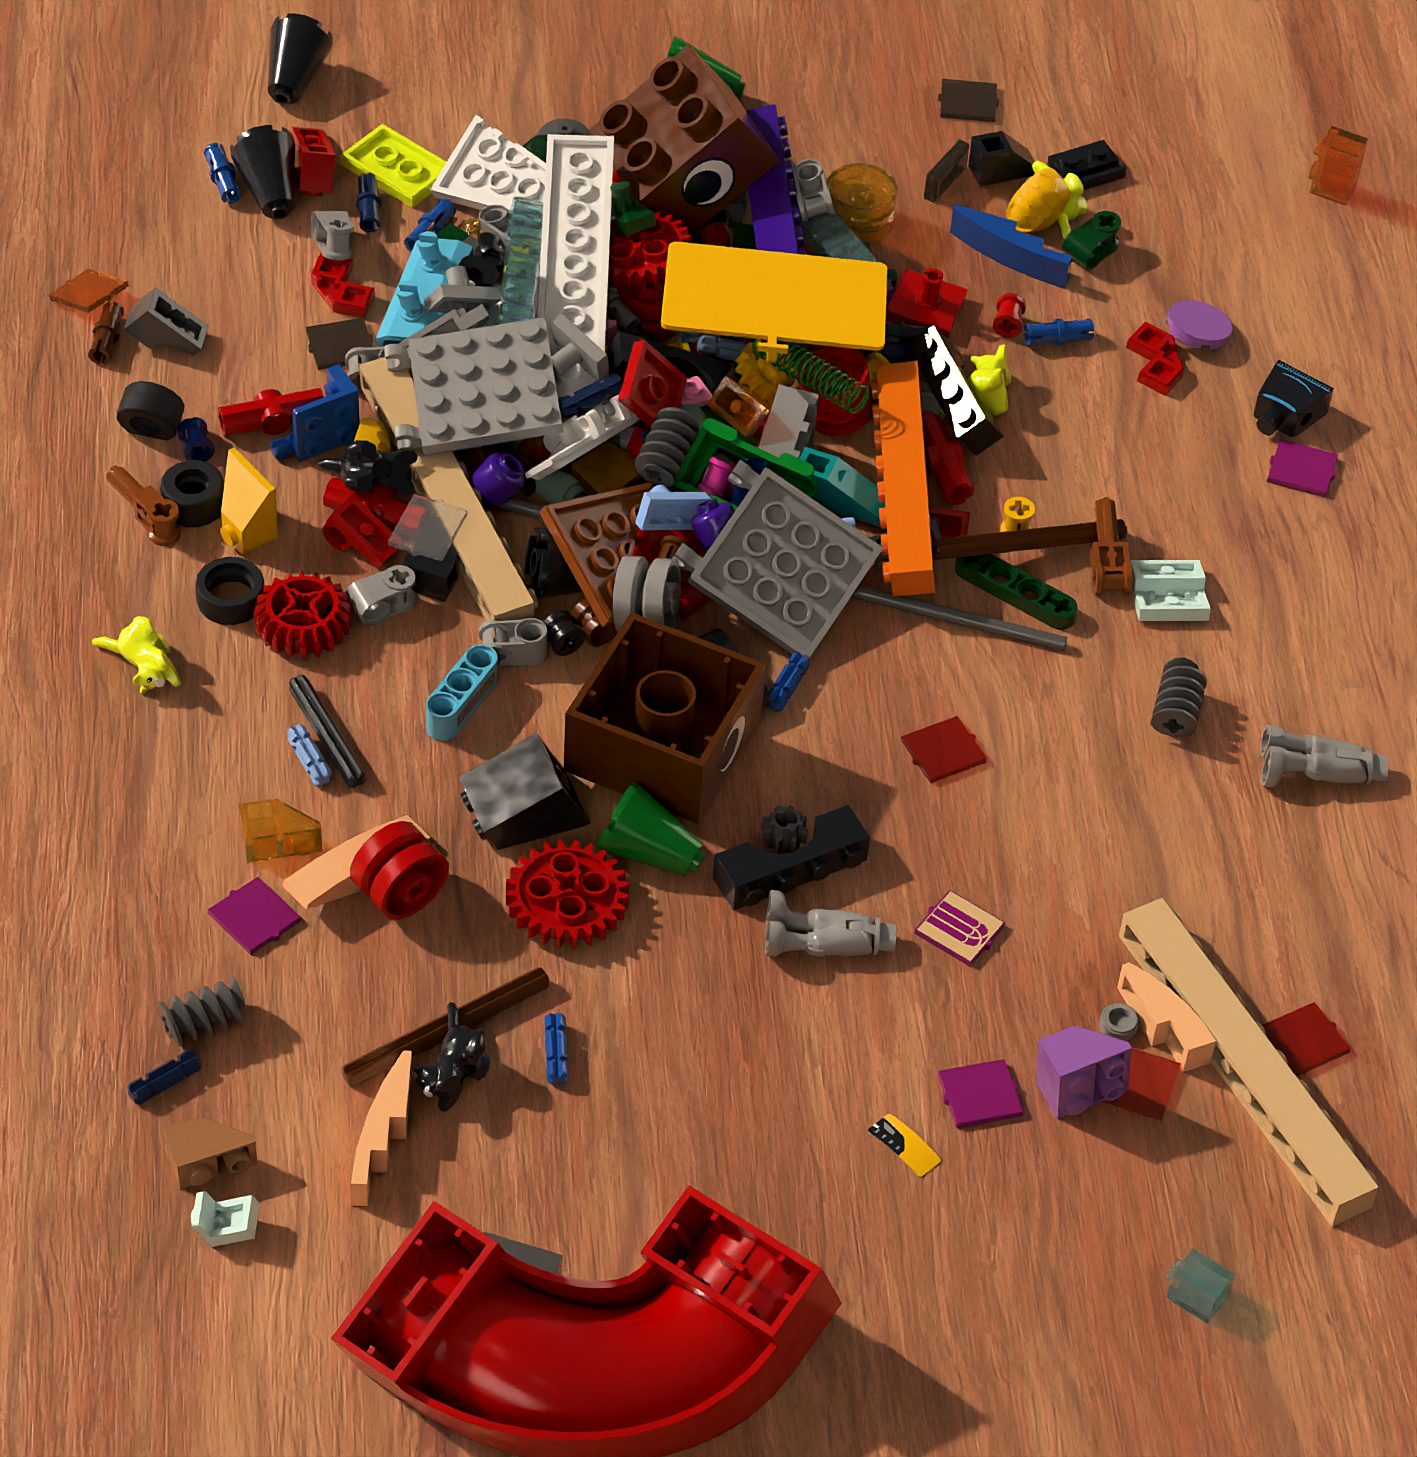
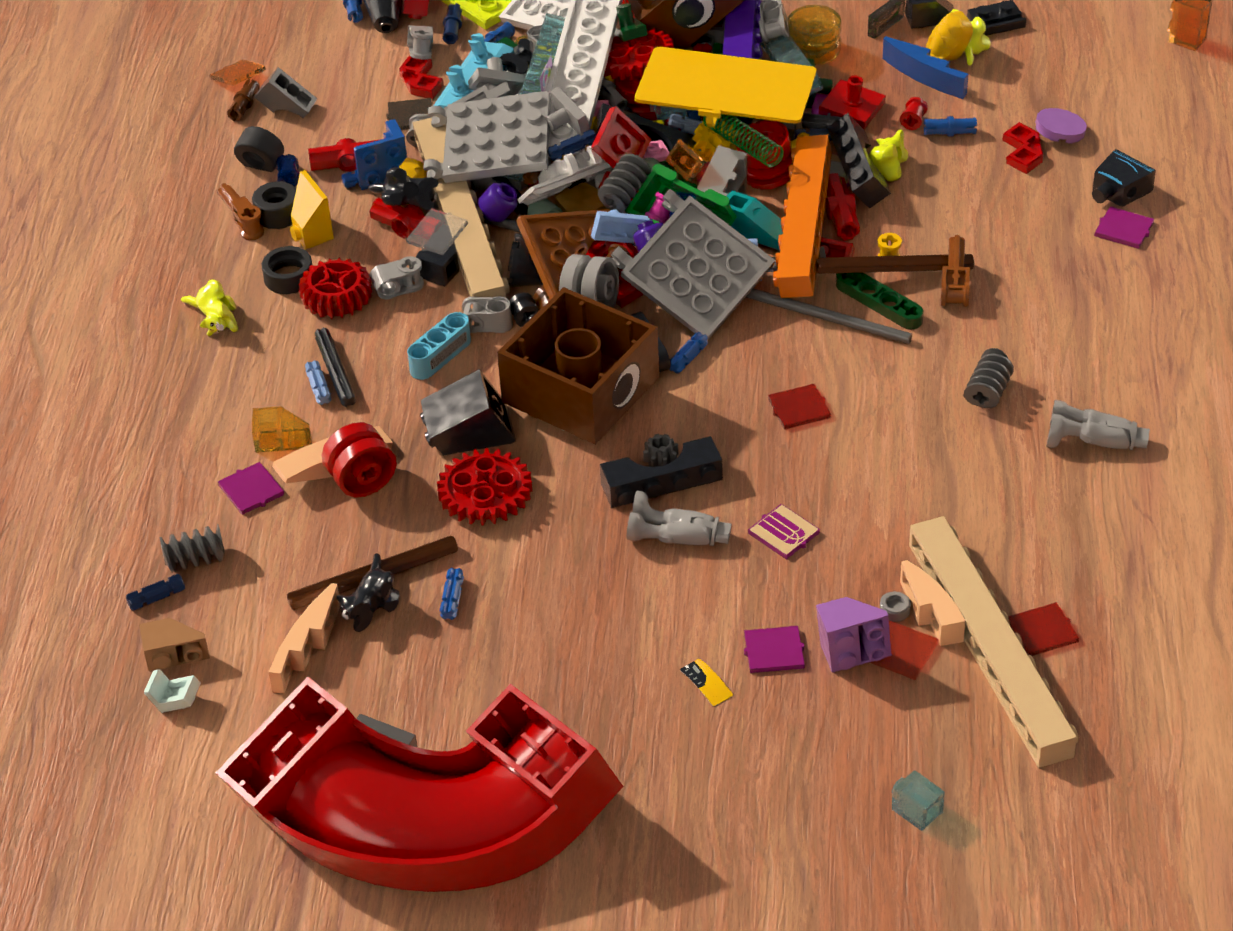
camera: 15 degrees right, 5 degrees down
red plate [322,494,404,570] -> none
green cone [596,782,706,876] -> none
dark green piece [1062,211,1122,270] -> none
light aqua slope [1130,560,1210,621] -> none

